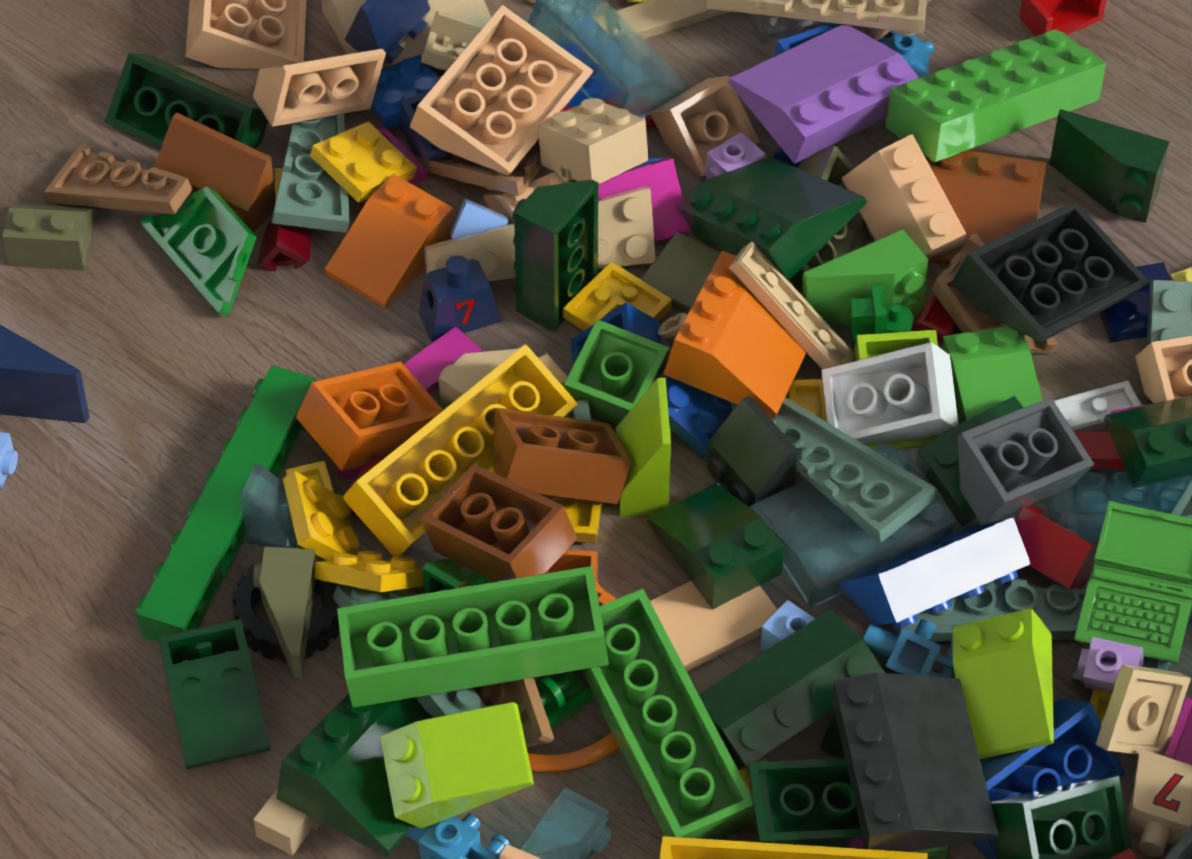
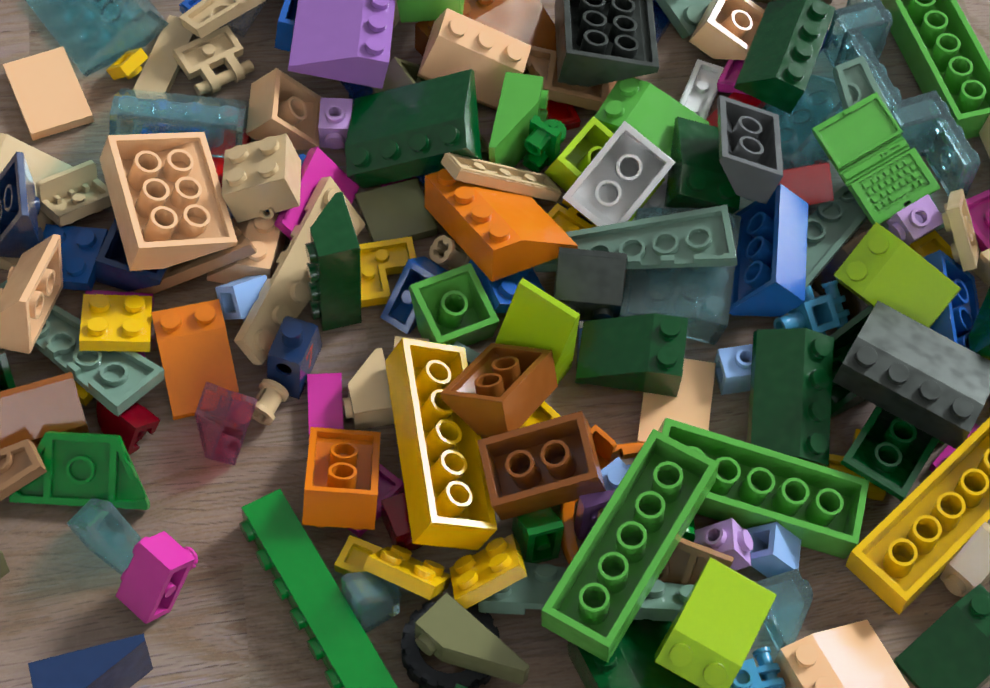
camera: 55 degrees left, 5 degrees up
none -> clear light blue slope [66,498,142,575]
none -> dark pink brick [116,531,198,624]
none -> tan plate [173,25,254,96]
none -> clear pink slope [195,381,258,466]
none -> tan bush [245,379,289,425]
none -> lavender brick [694,518,753,571]
none -> light blue brick [747,522,801,579]

